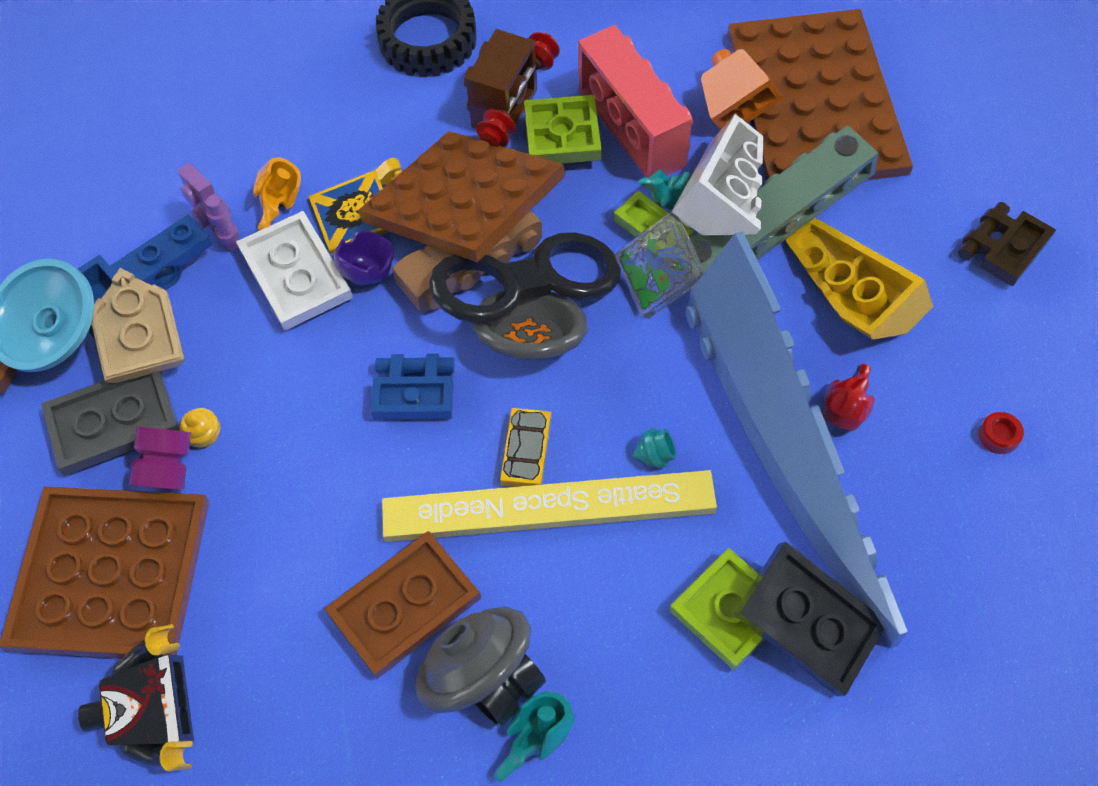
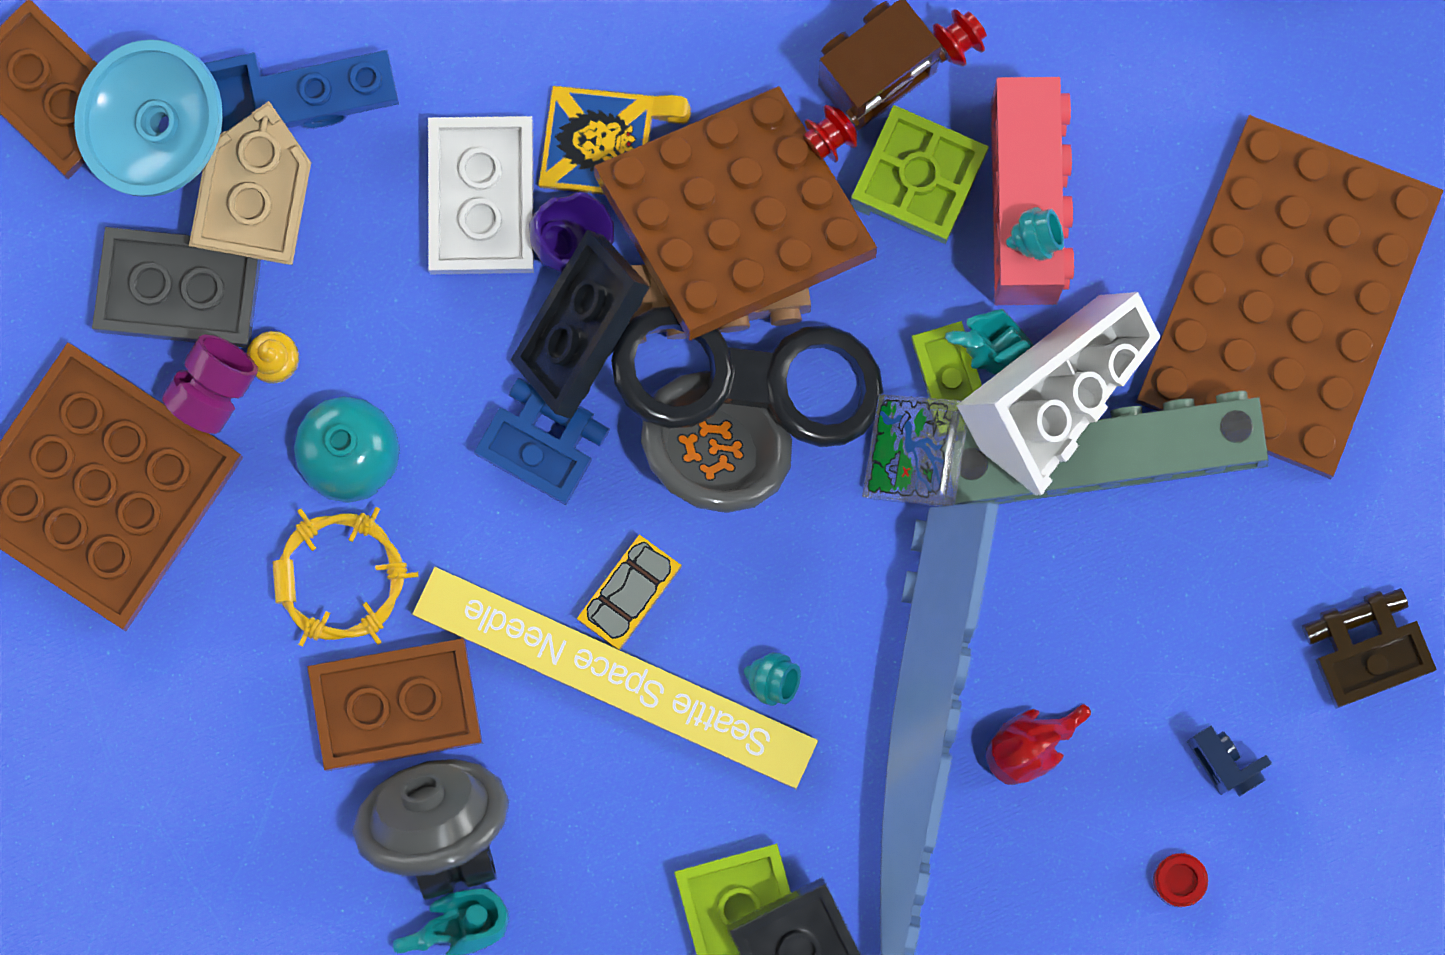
camera: 30 degrees right, 20 degrees up
torso [78,624,194,771] -> none
medium lavender plate [177,162,239,251] -> none
light orange piece [253,157,301,231] -> none
orange torso [701,49,784,130] -> none
yellow wedge [785,218,933,340] -> none
none -> yellow piece [272,507,419,647]
none -> teal cylinder [294,396,400,503]
none -> black plate [511,229,650,419]
none -> teal plate [1006,207,1064,261]
none -> dark blue bracket [1187,725,1272,797]

